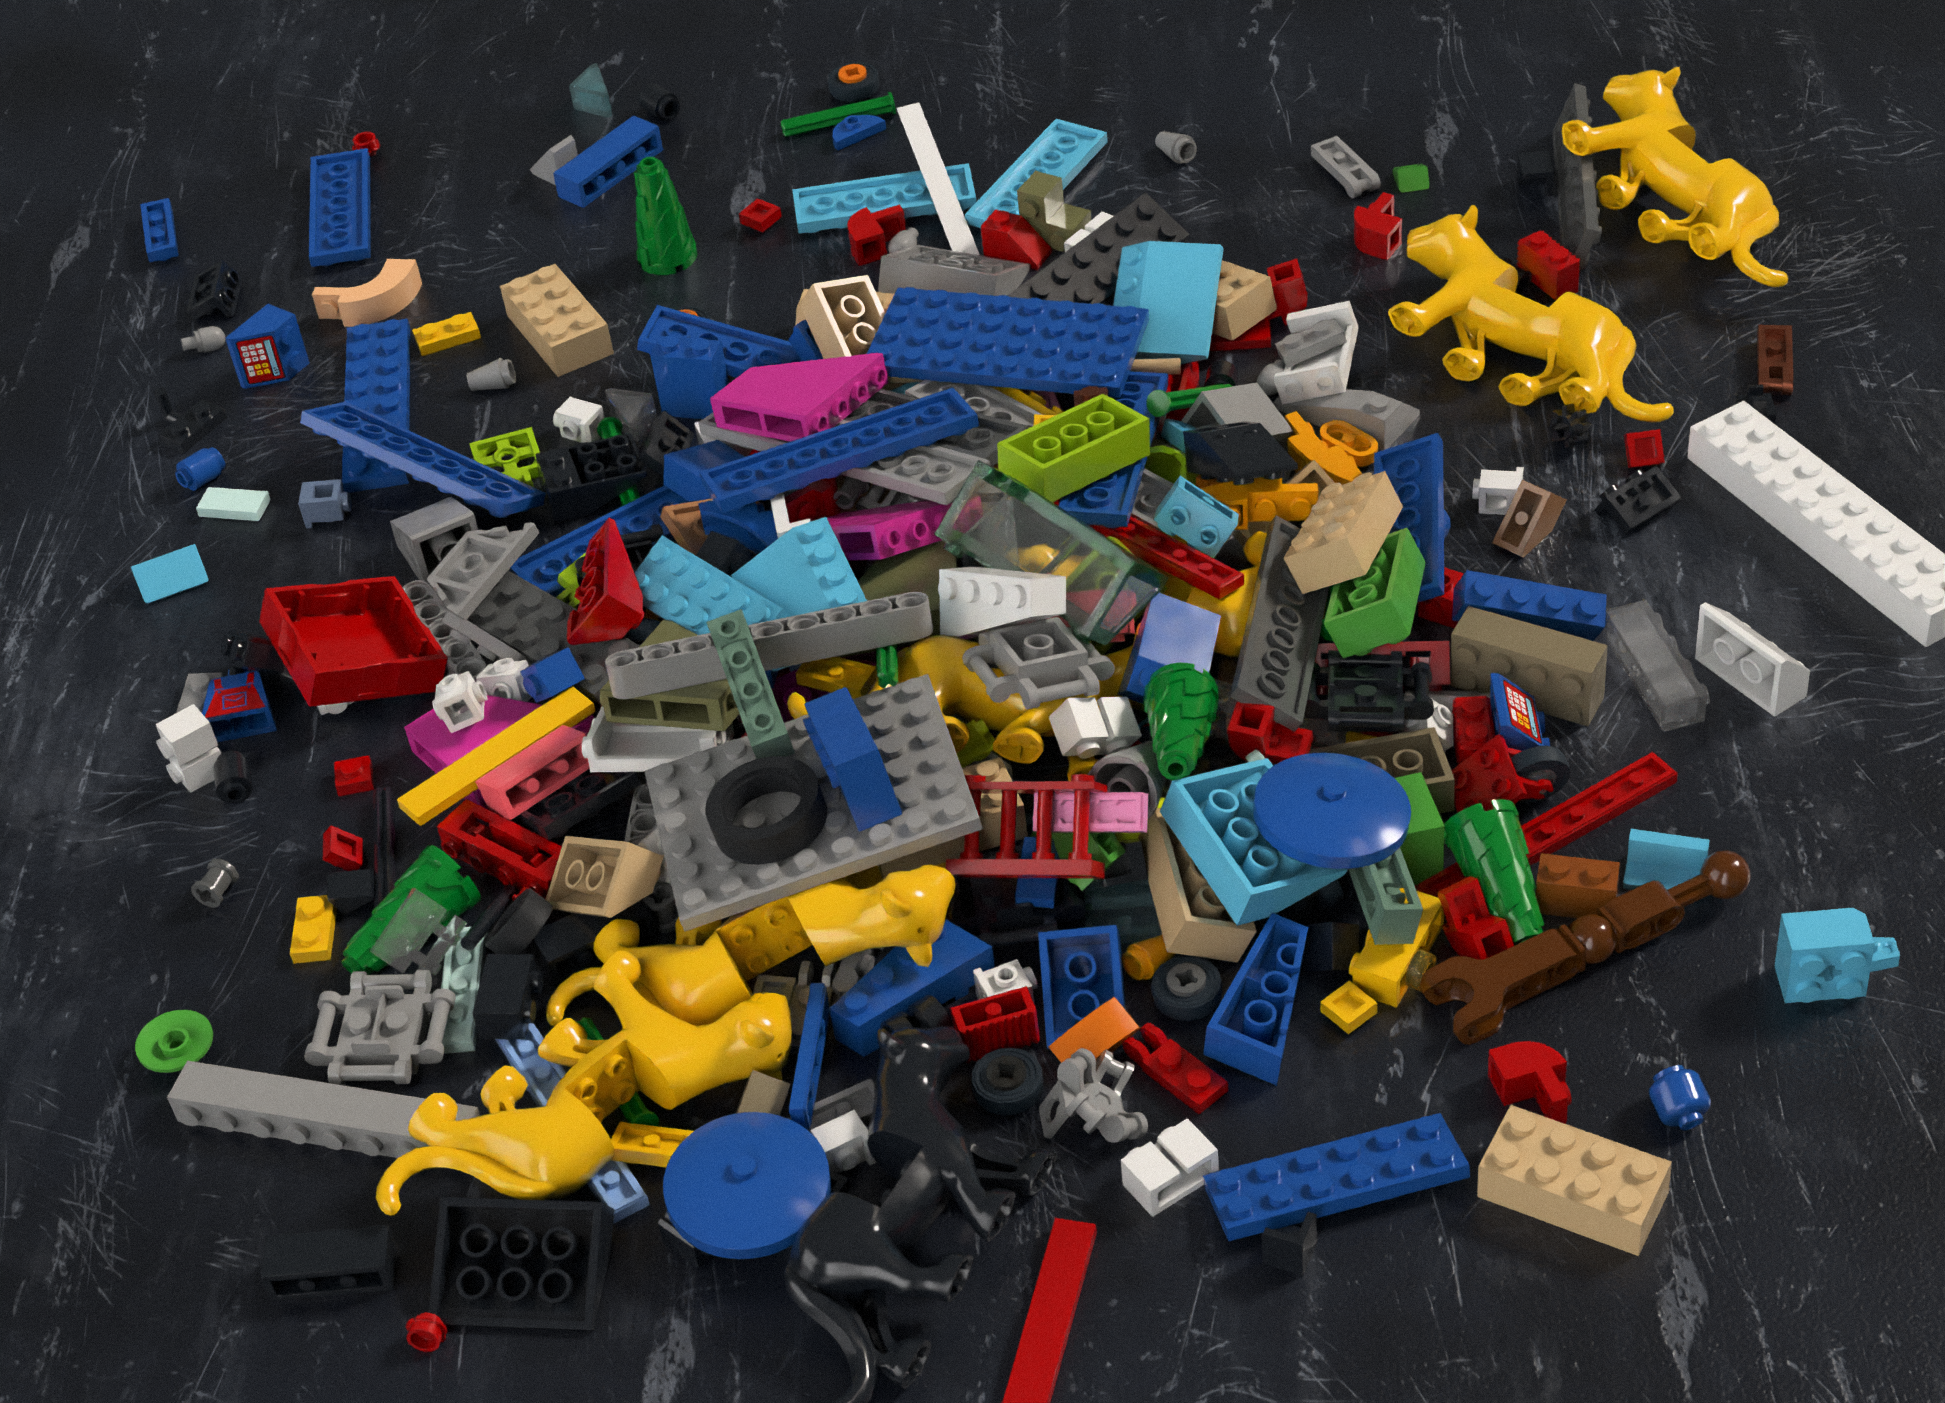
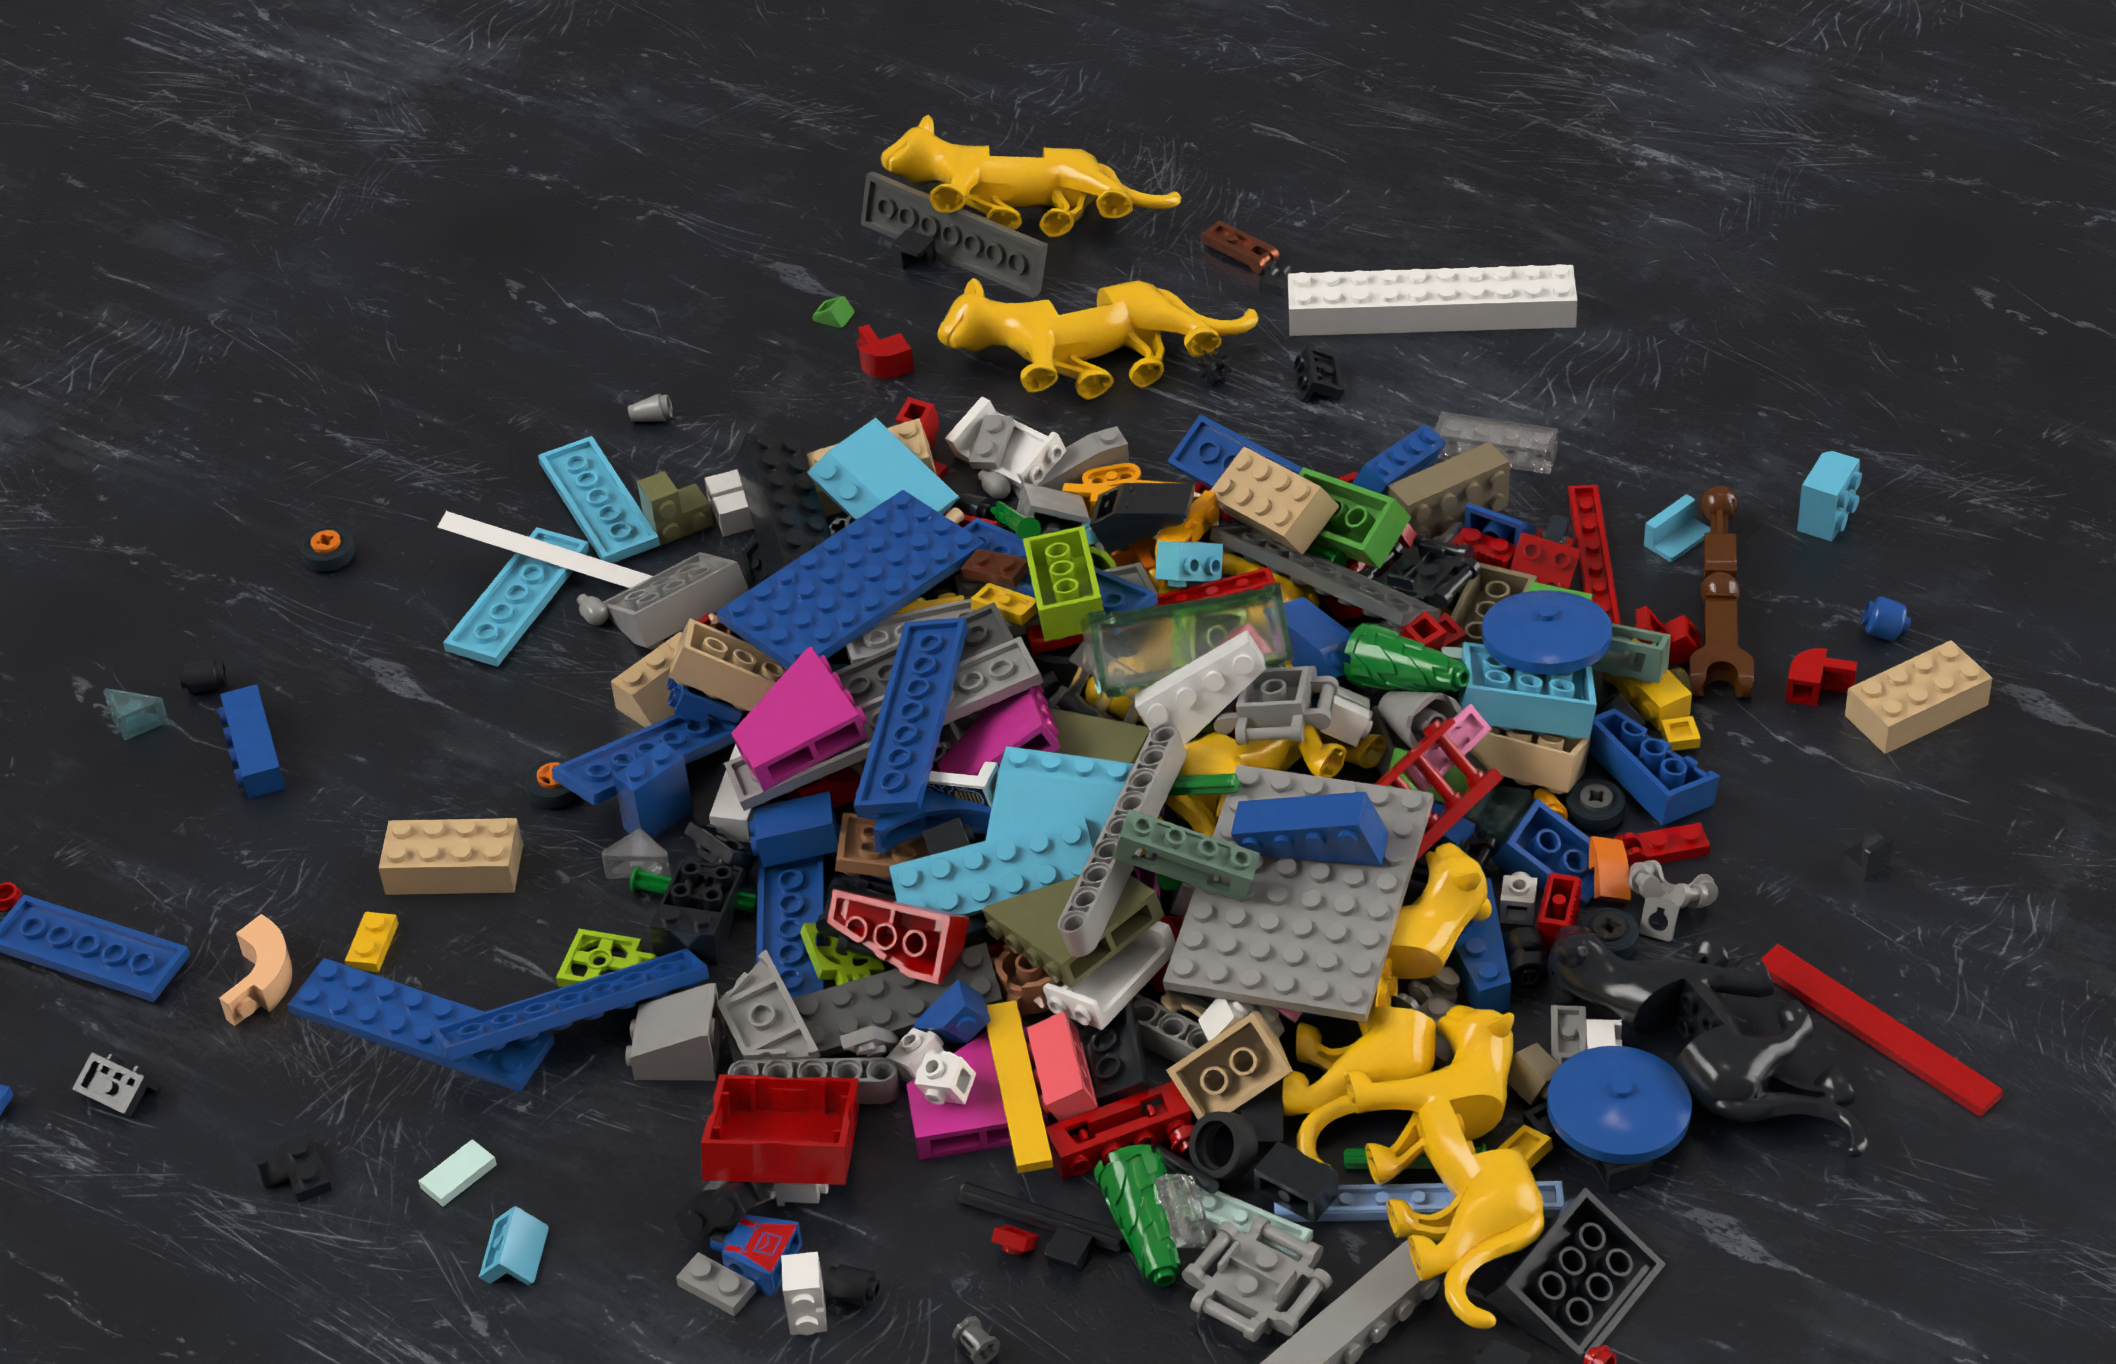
camera: 60 degrees left, 0 degrees up
blue brick [175,447,226,491] -> none
light grey cylinder [181,326,225,353] -> none
blue slope [225,304,310,389] -> none
yellow plate [290,895,337,964] -> none
sand blue brick [298,479,352,528] -> none
red plate [334,755,374,796] -> none
light grey cone [467,358,516,391] -> none
light grey slope [530,135,578,185] -> none
white brick [553,397,604,443] -> none
green cone [634,157,697,275] -> none
black tyre [705,756,828,865] -> none
red plate [738,198,782,232] -> none
green axle [781,92,896,137] -> none
blue tile [789,983,830,1132] -> none
blue plate [832,115,886,151] -> none
red brick [847,205,906,266] -> none
red slope [981,209,1052,270] -> none
white piece [1121,1118,1219,1217] -> none
blue plate [1203,1113,1470,1242] -> none
light grey plate [1311,136,1381,198] -> none
green cone [1444,799,1544,946] -> none
white brick [1472,467,1524,515] -> none
medium nougat slope [1492,480,1567,558] -> none
red brick [1516,231,1580,300] -> none
dark orange piece [1536,853,1620,918] -> none
red plate [1624,429,1665,468] -> none
white slope [1695,602,1810,717] -> none

